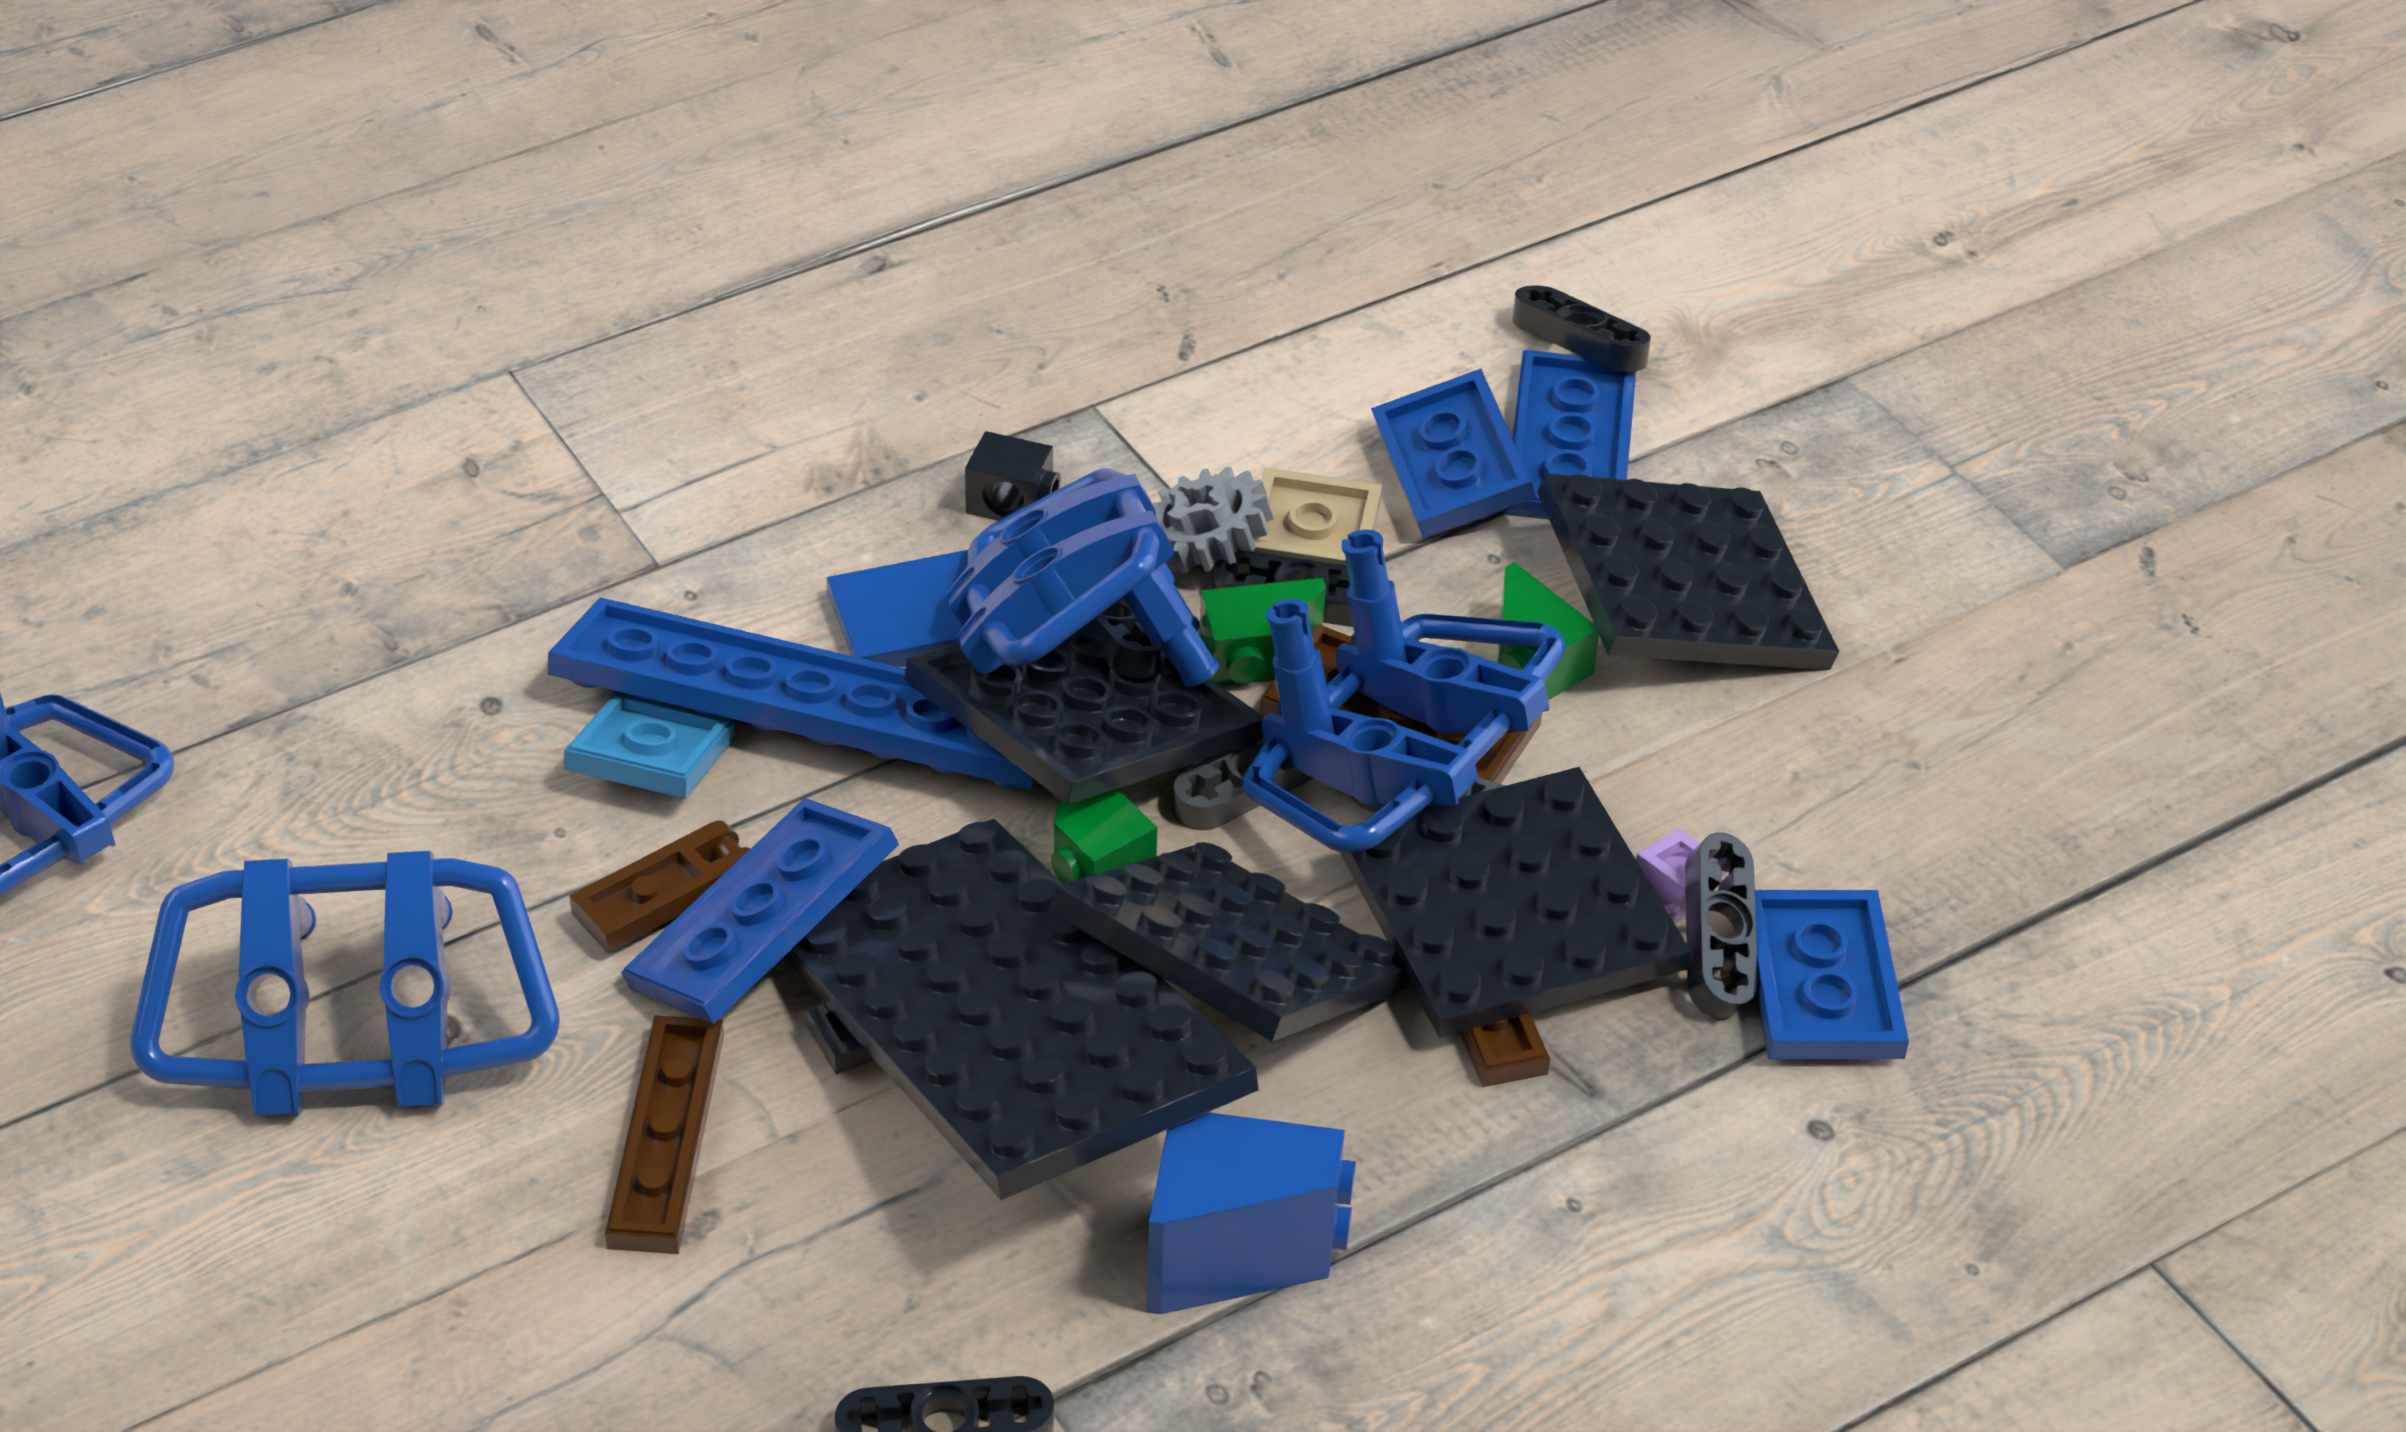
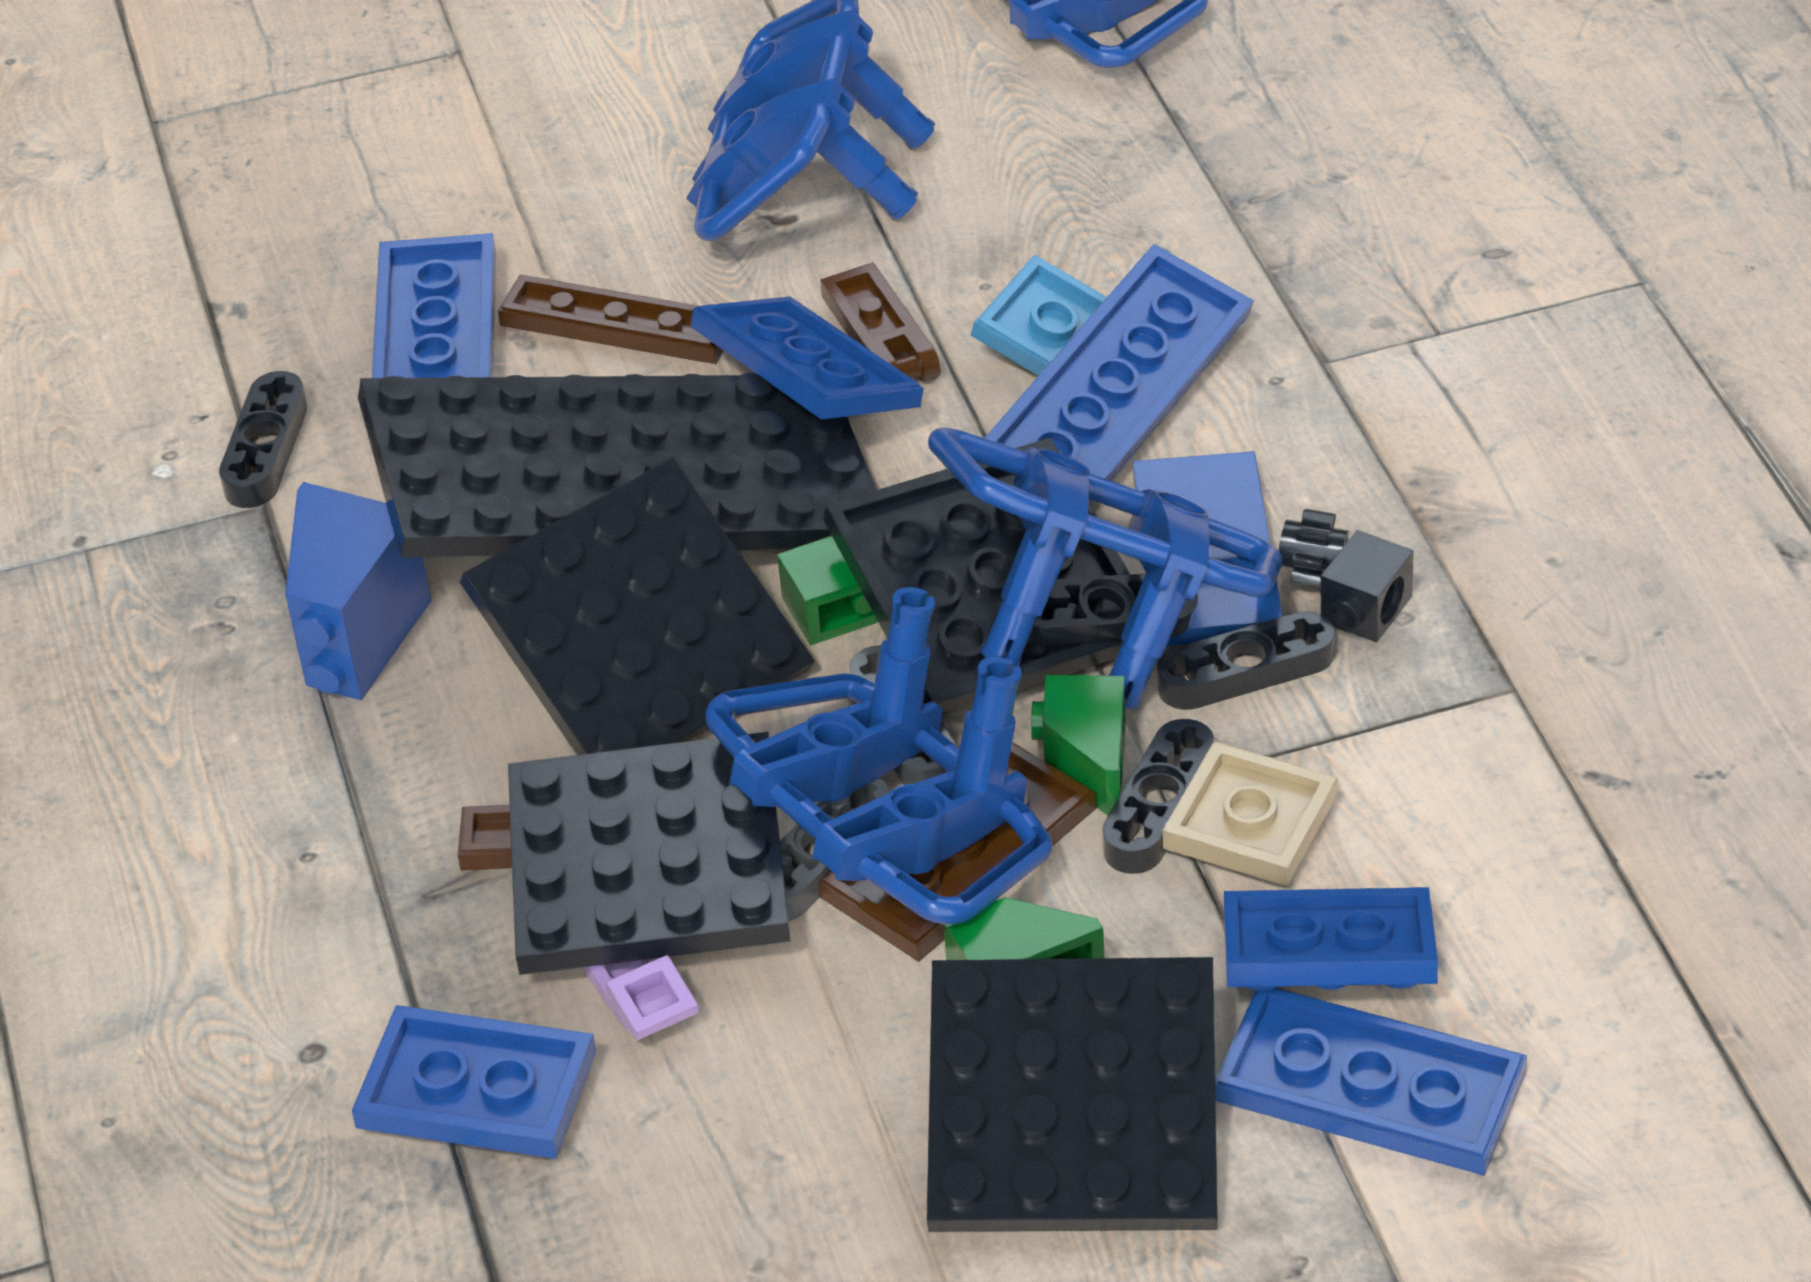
camera: 110 degrees right, 0 degrees up
light grey gear [1152,467,1274,573] -> none
black beam [1512,285,1651,372] -> none
black beam [1685,832,1758,1019] -> none
none -> plate [372,233,496,378]
none -> black gear [1279,509,1349,587]

